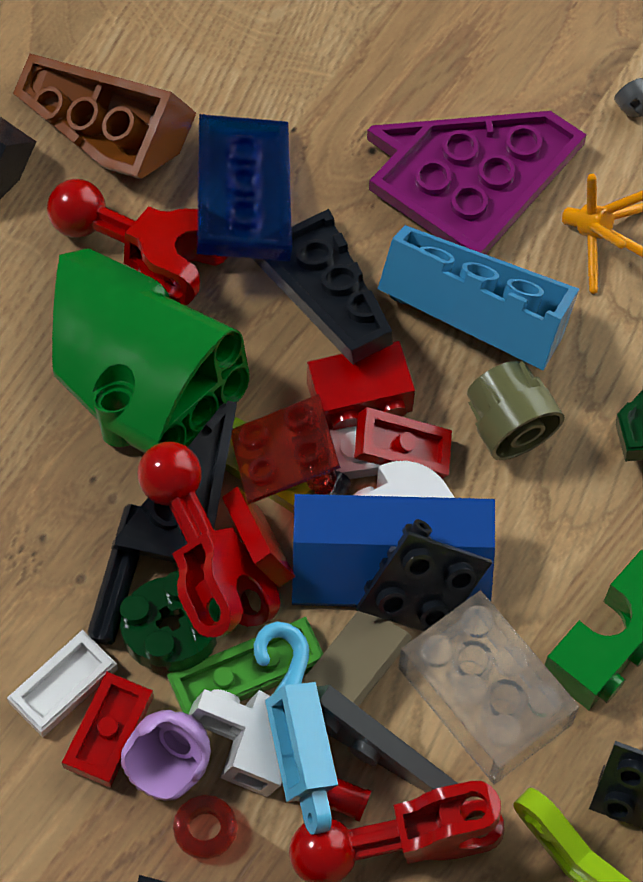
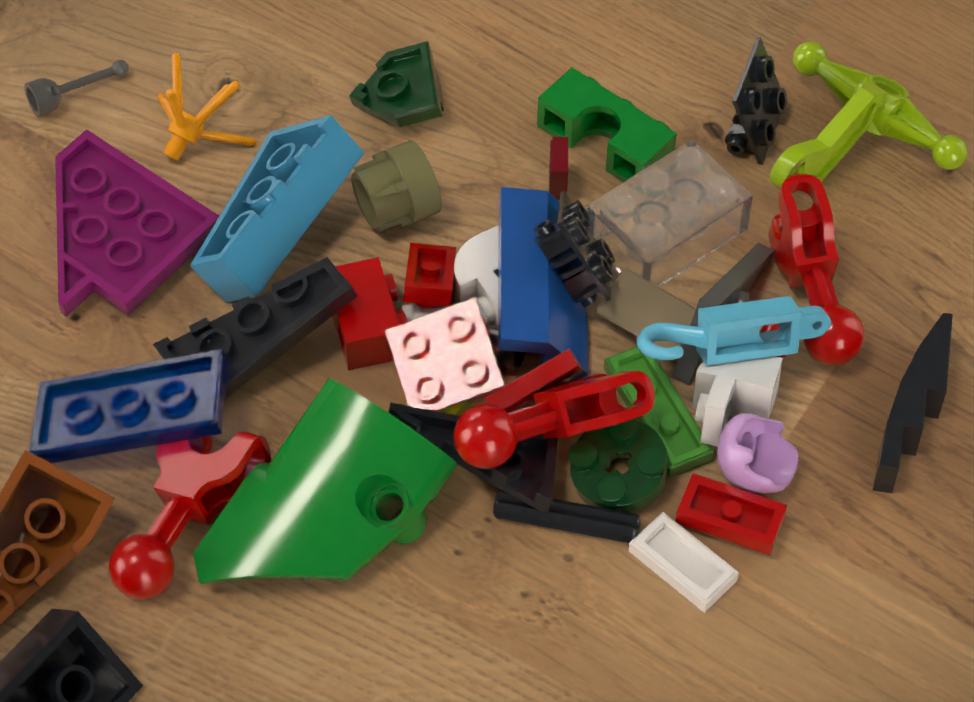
camera: 90 degrees left, 10 degrees down
clear red piece [172,794,238,860] -> none
none -> dark red tile [549,137,568,201]

